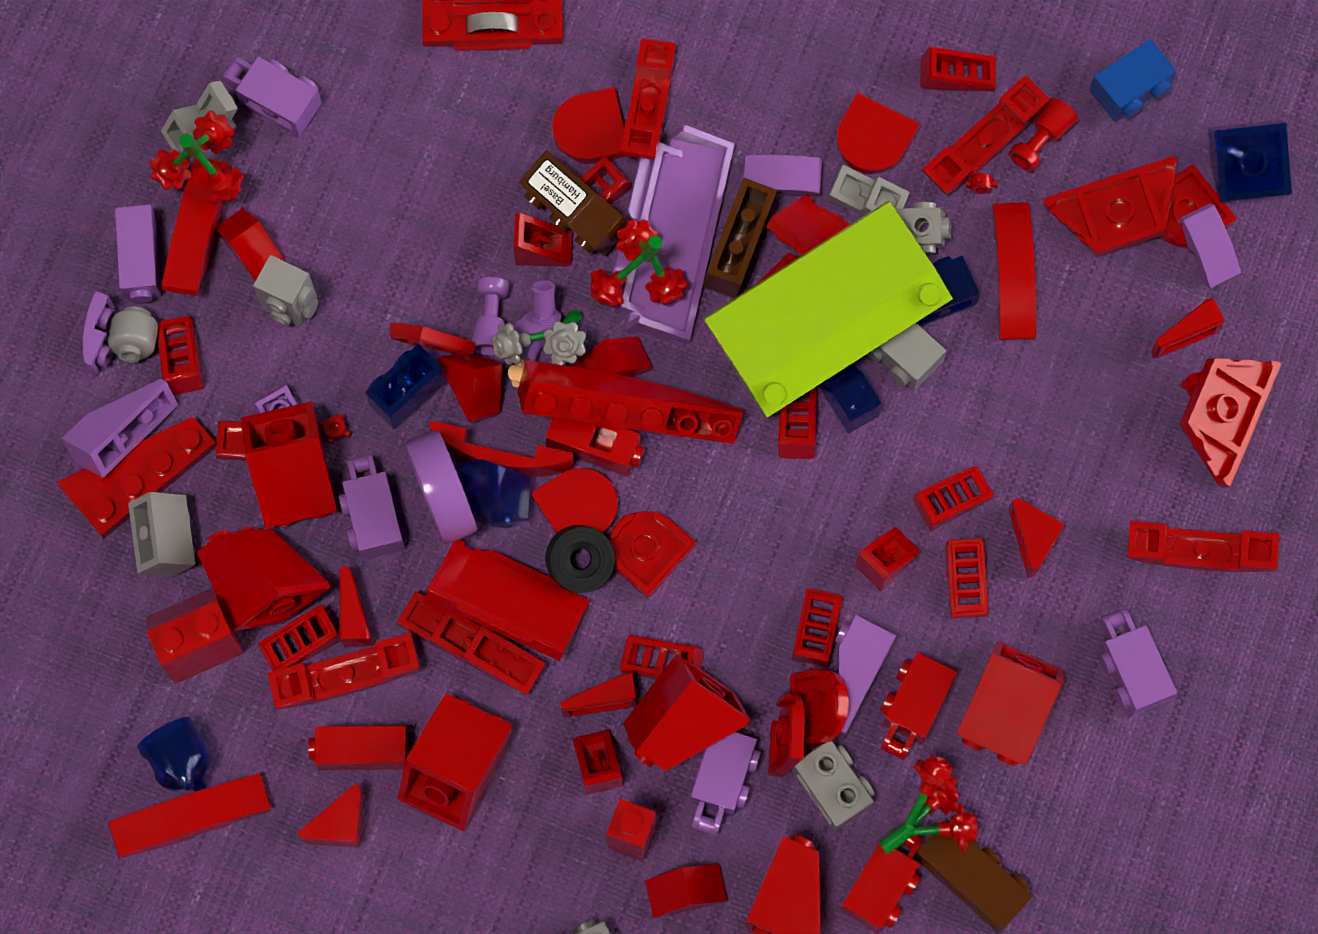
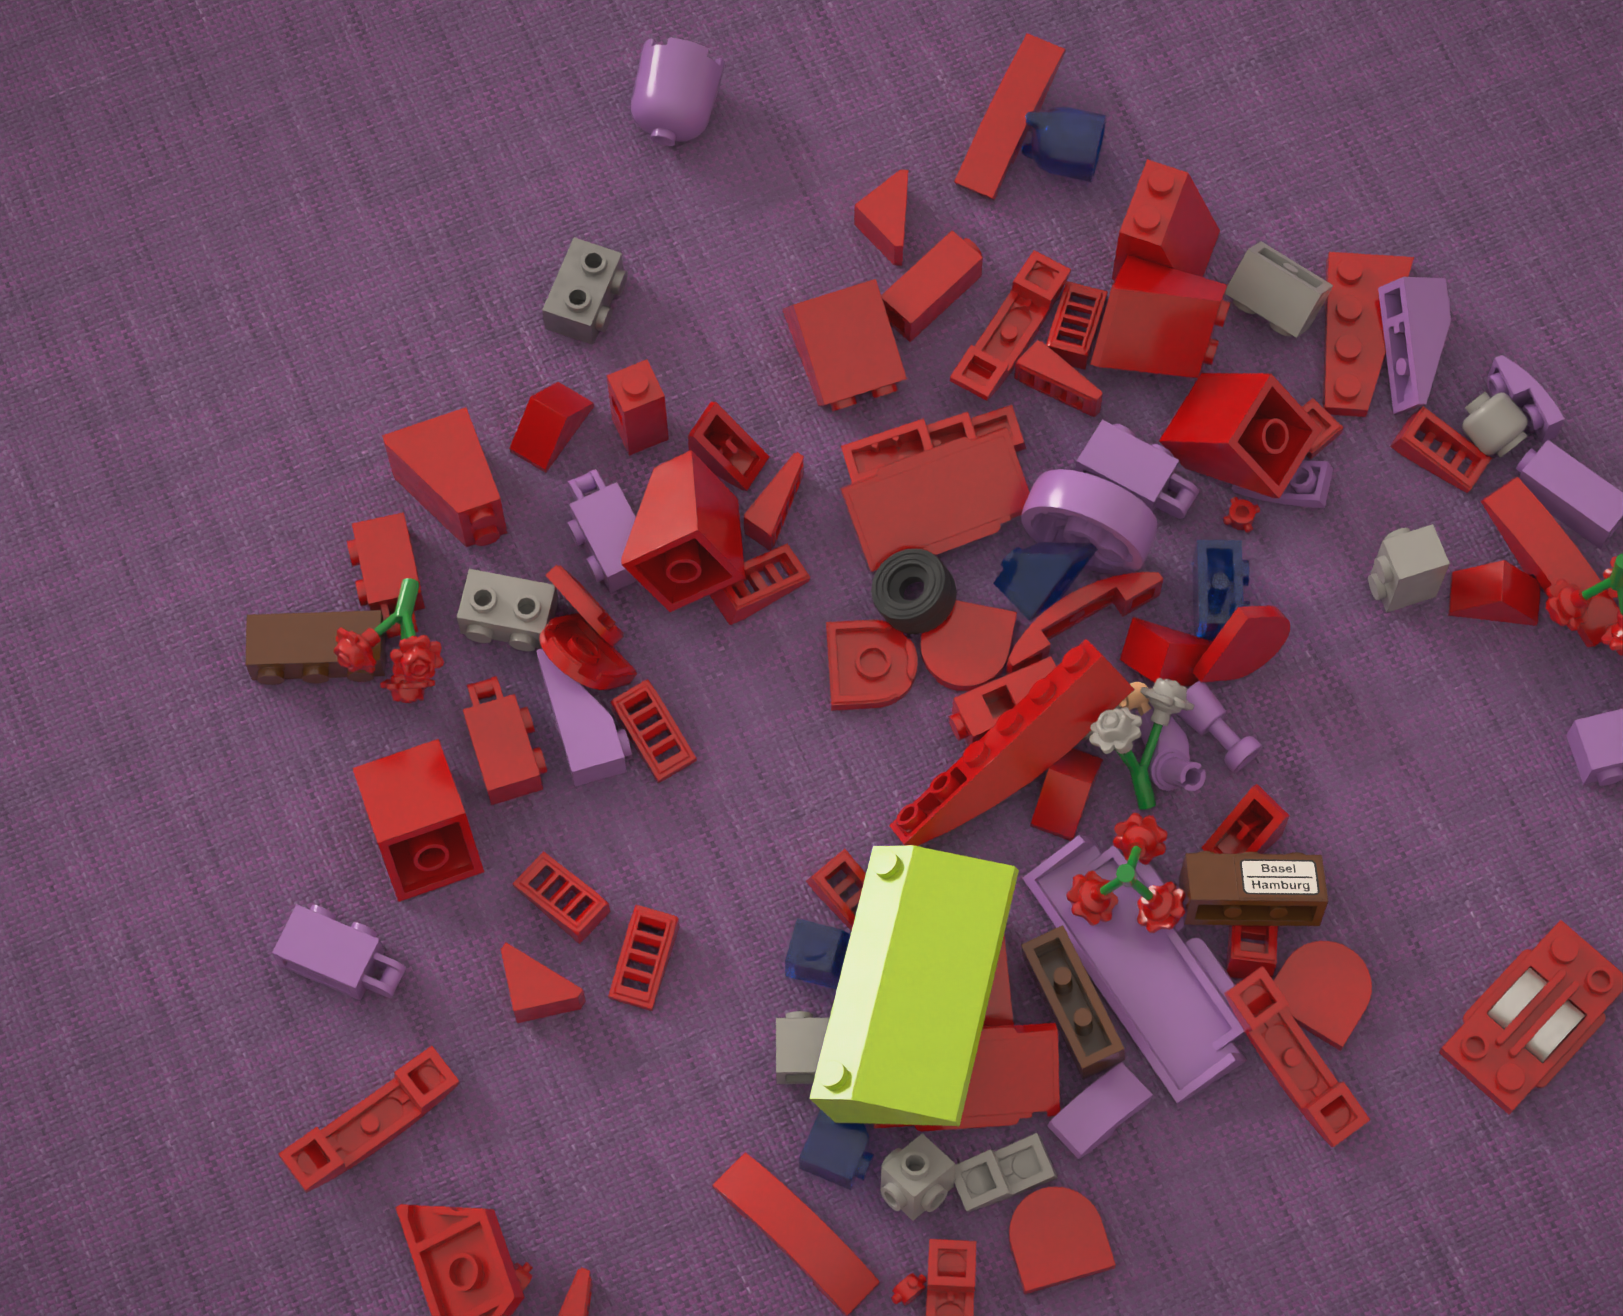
camera: 135 degrees right, 5 degrees down
red slope [855,527,921,592] -> none

